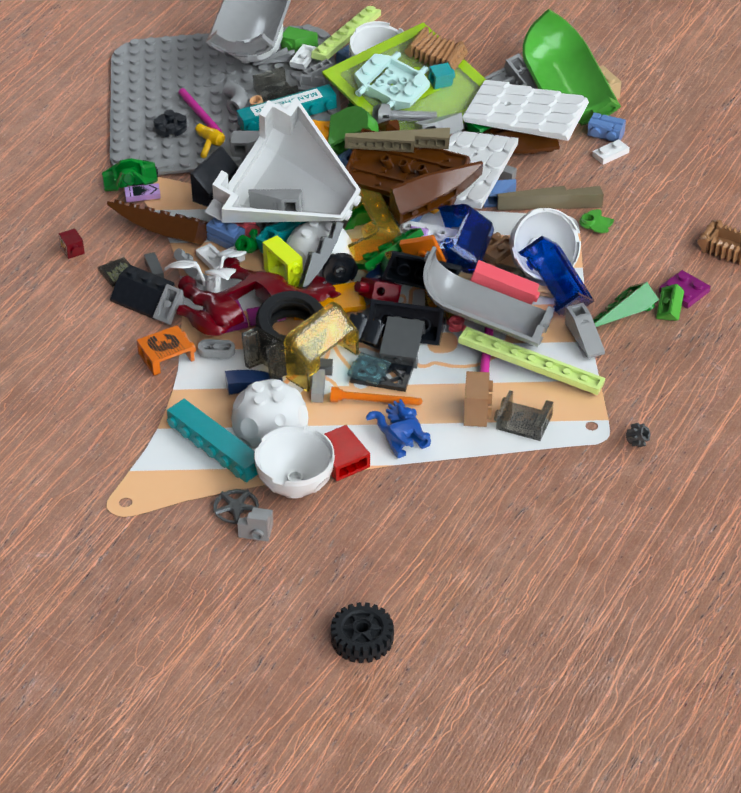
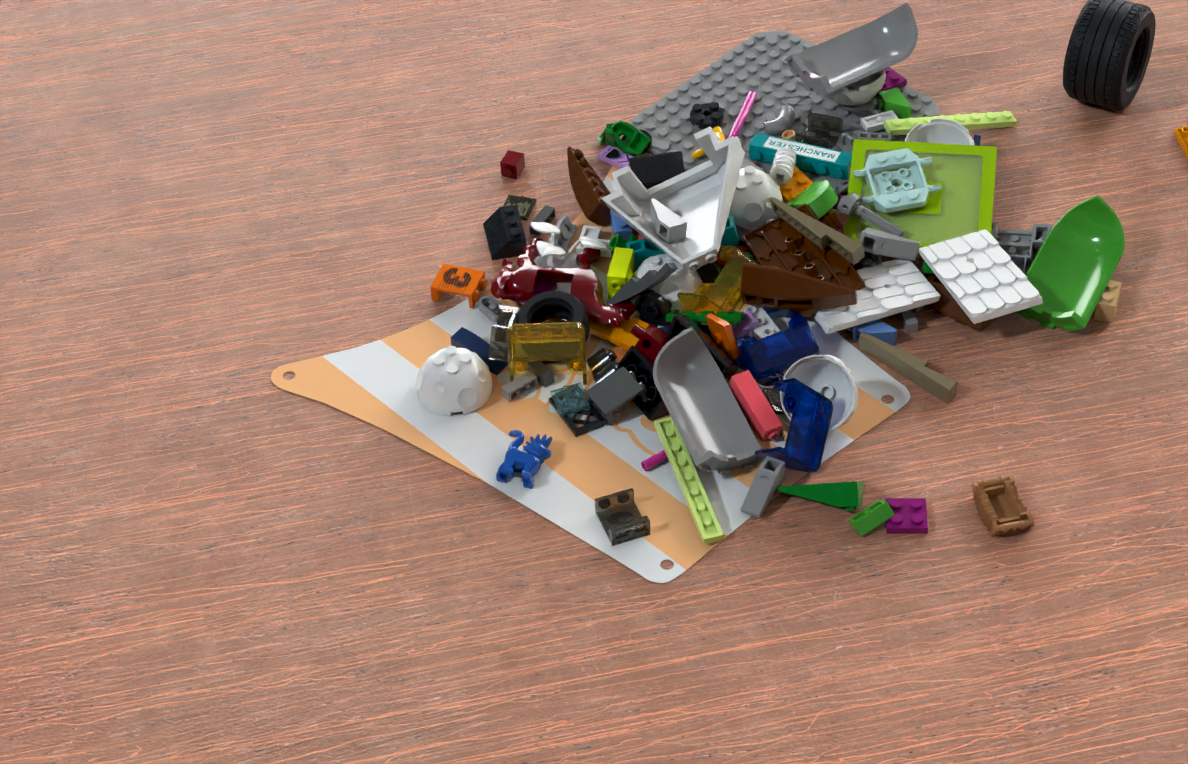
camera: 50 degrees right, 0 degrees up
light grey slope [153,284,184,325] -> none
teal brick [167,399,258,482] -> none
dark grey wheel [213,489,259,524] -> none
light grey brick [237,507,274,541] -> none
white rock [254,425,335,498] -> none
red brick [324,425,370,482] -> none
orange piece [330,386,423,405] -> none
black wheel [330,602,394,663] -> none
medium nougat piece [404,26,468,71] -> none
teal brick [428,62,455,89] -> none
medium nougat brick [464,371,493,427] -> none
bright green plate [579,209,614,233] -> none
medium blue brick [587,113,626,142] -> none
white plate [592,139,630,165] -> none
dark grey gear [626,423,651,448] -> none

